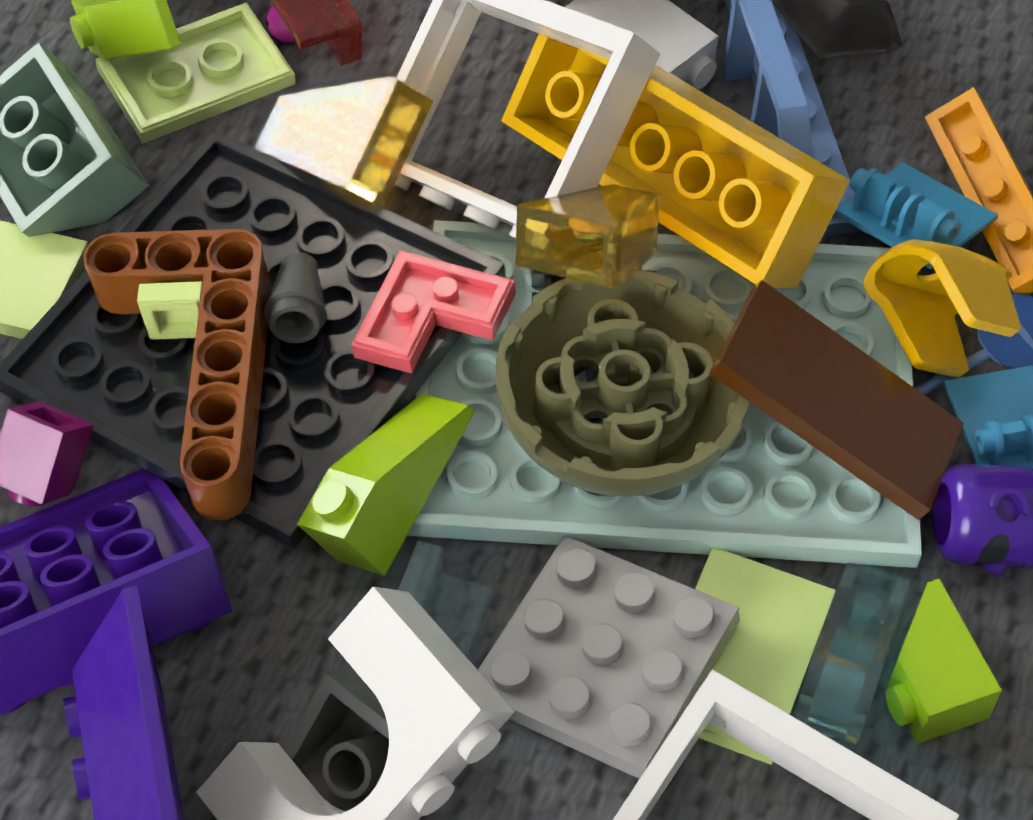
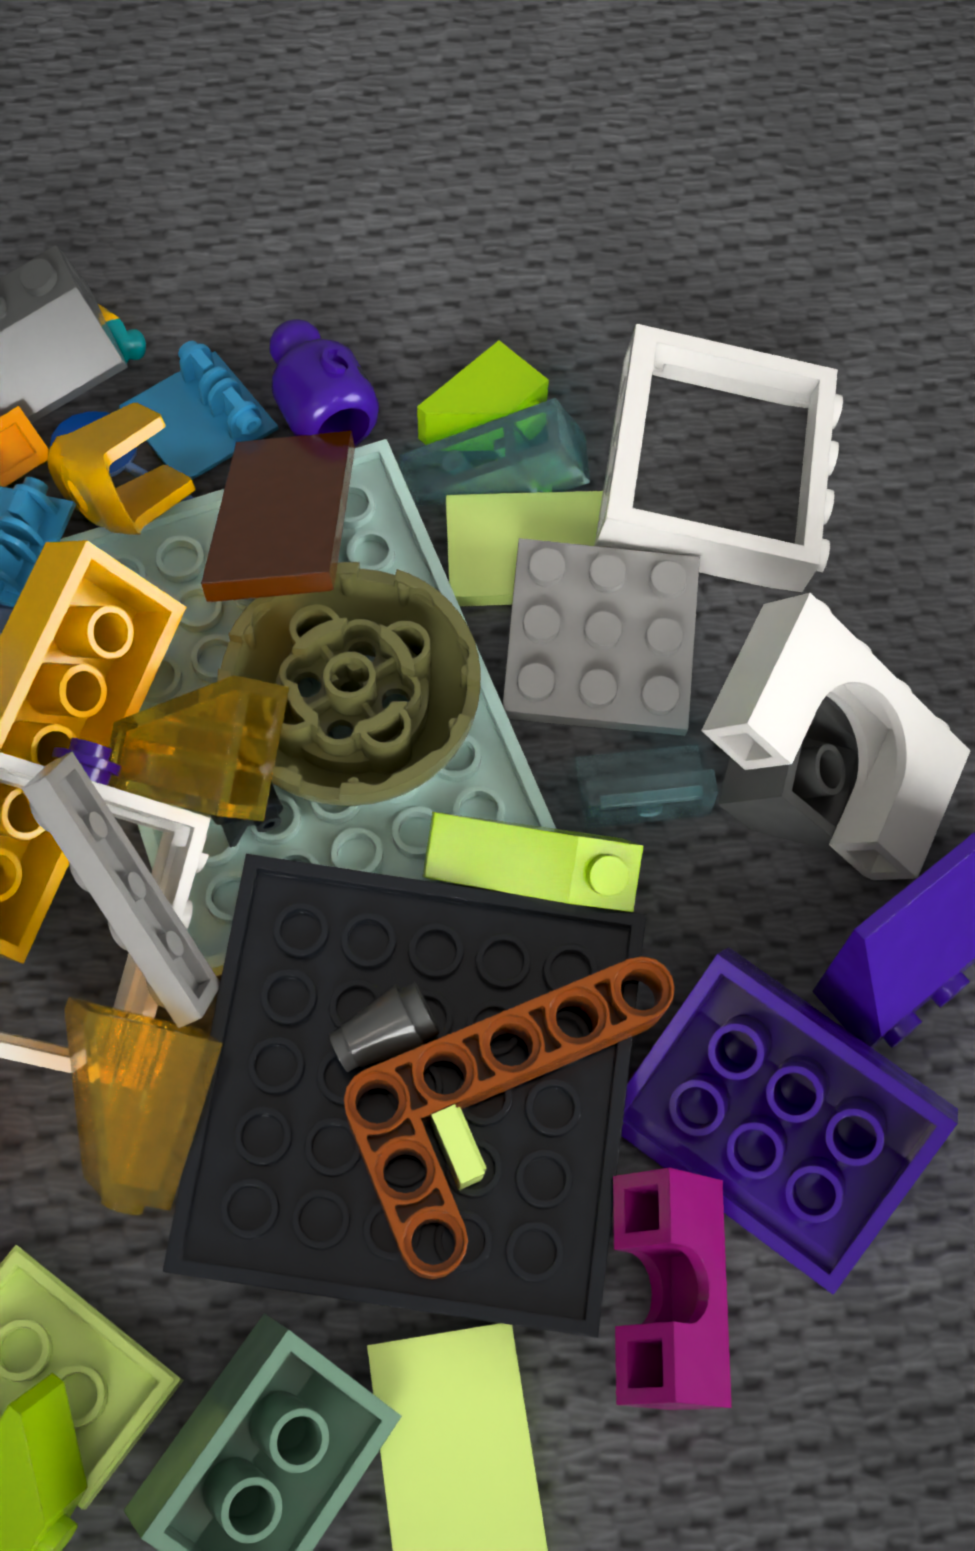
camera: 115 degrees left, 10 degrees up
coral tile [351,250,516,374] -> none
none -> light grey plate [22,751,220,1028]
none -> dark purple plate [51,738,121,786]

